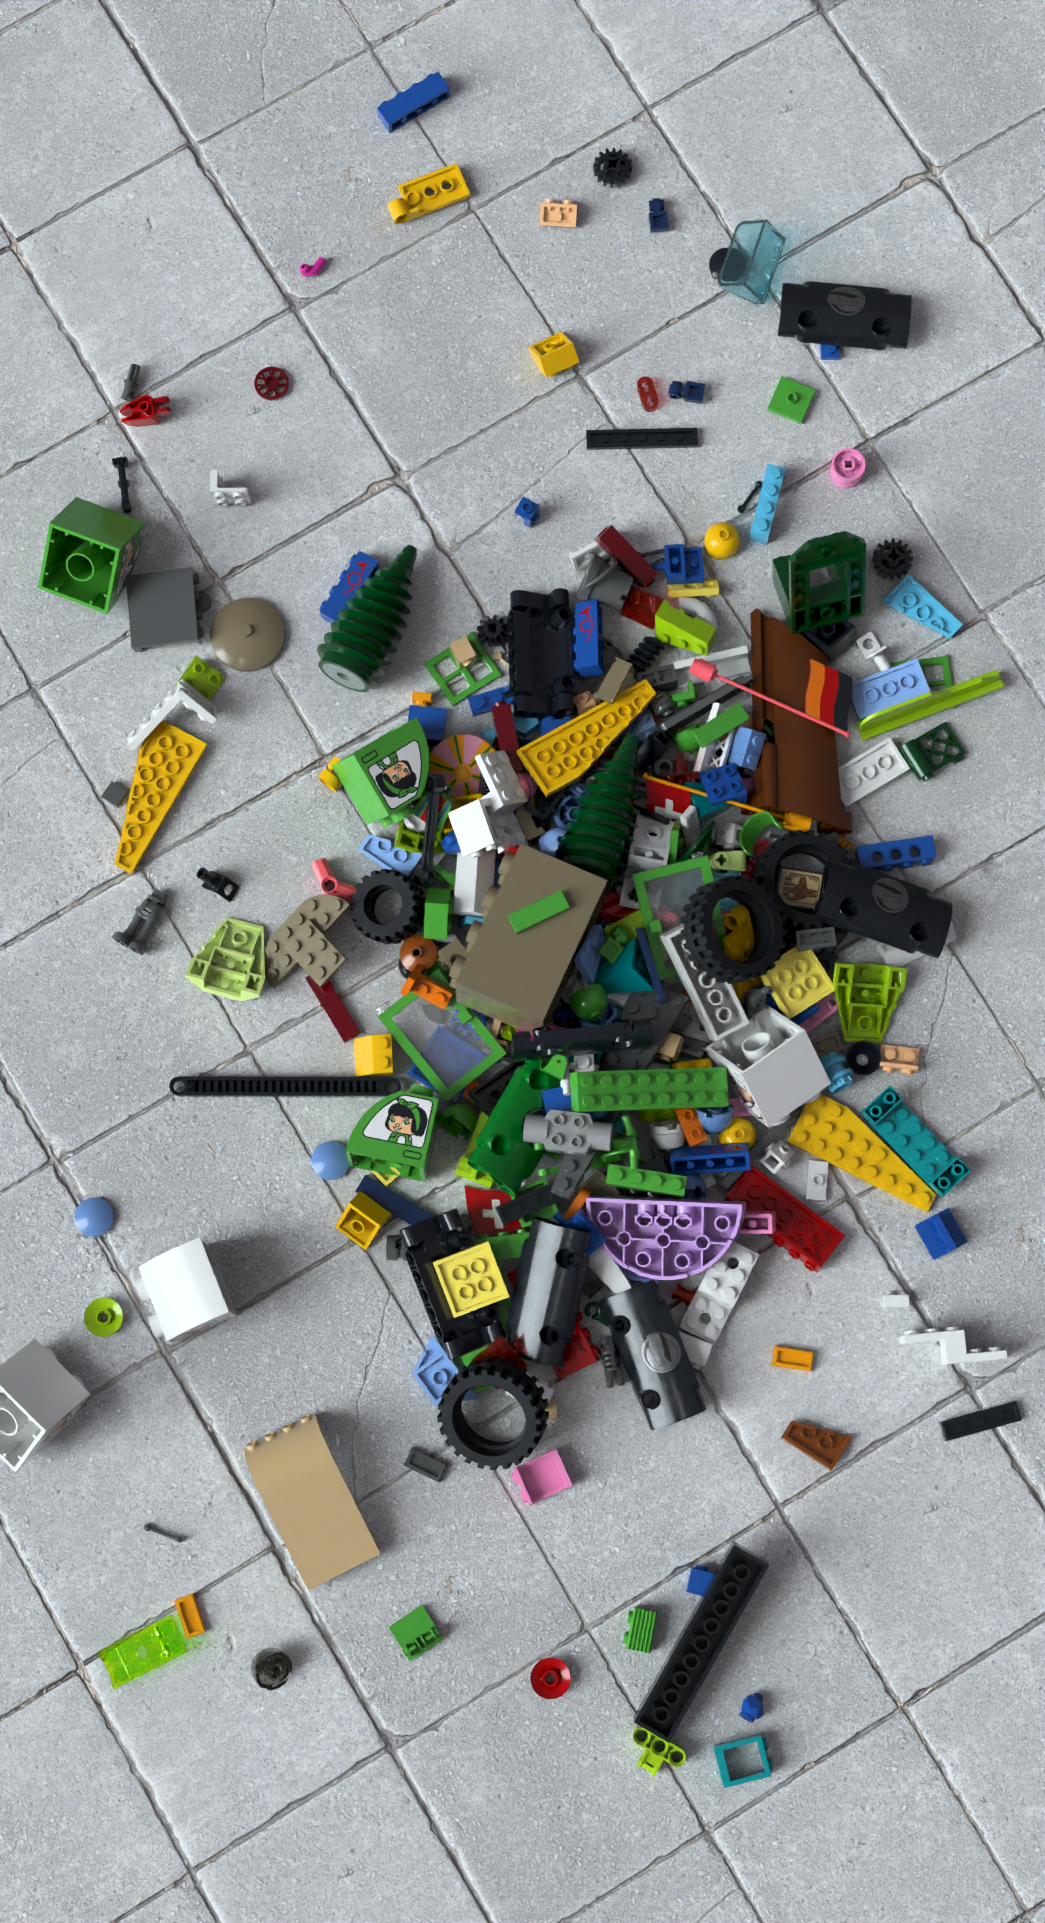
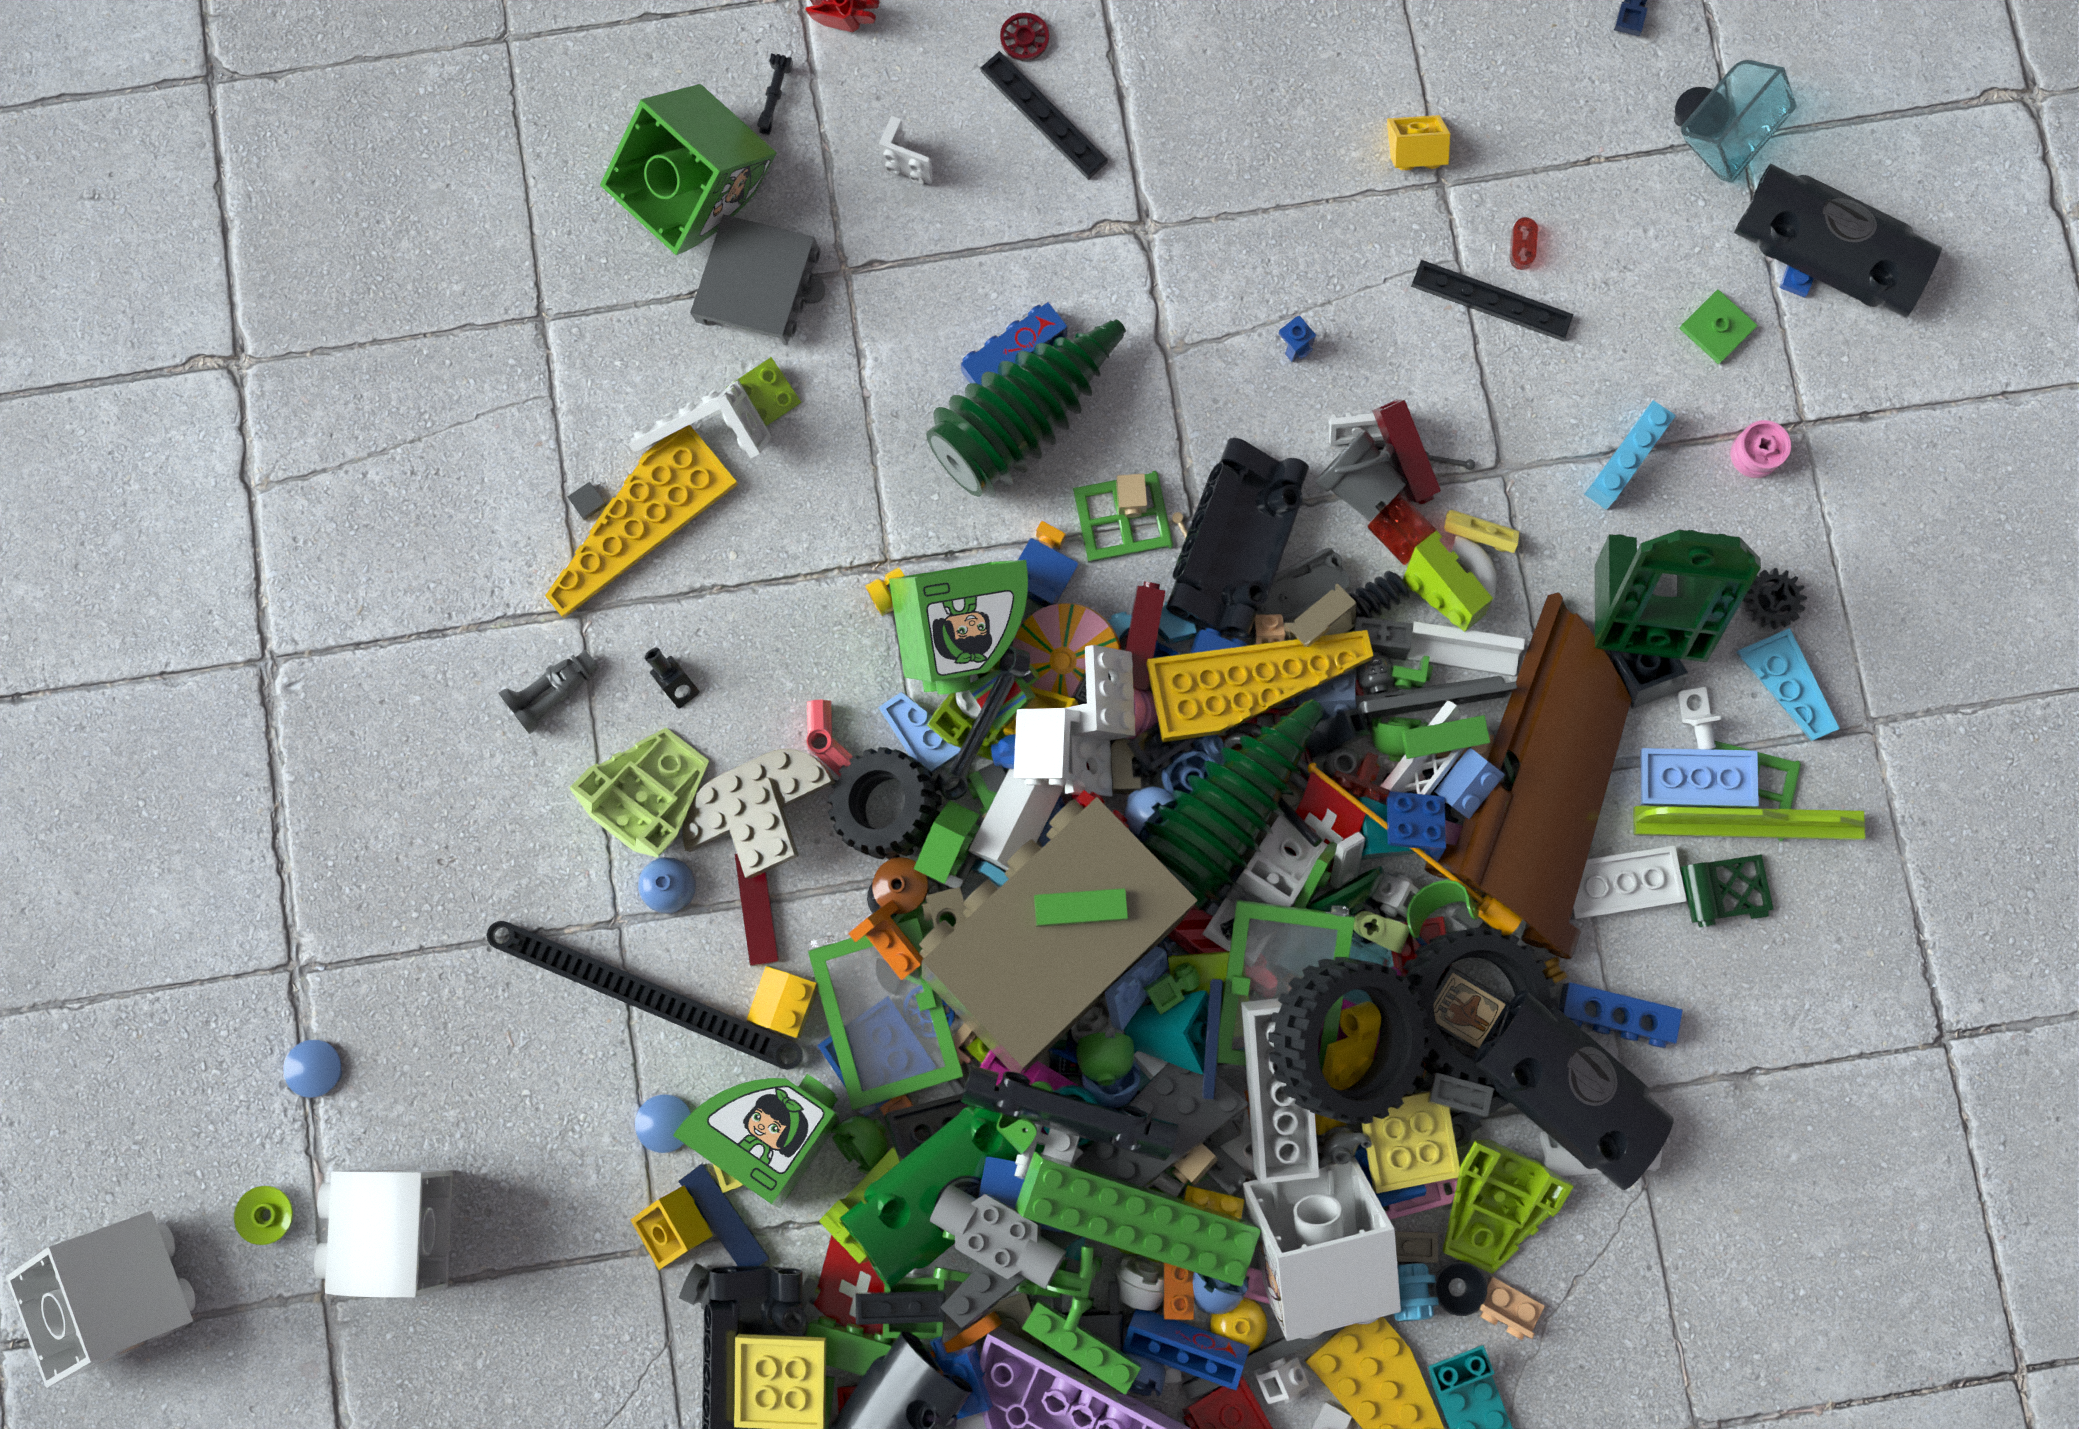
camera: 20 degrees right, 0 degrees up
dark tan dish [210,598,285,672] -> none
blue hinge [468,686,514,716] -> none
black gear [477,615,508,647] -> none
blue brick [573,599,604,678] -> none
blue plate [652,544,704,585] -> none
dark blue plate [668,381,705,404] -> none
flag [689,658,853,738] -> none
yellow cylinder [703,521,741,561] -> none
black hinge [737,481,763,513] -> none
none -> medium blue cylinder [638,857,696,914]
none -> black tile [980,51,1108,180]

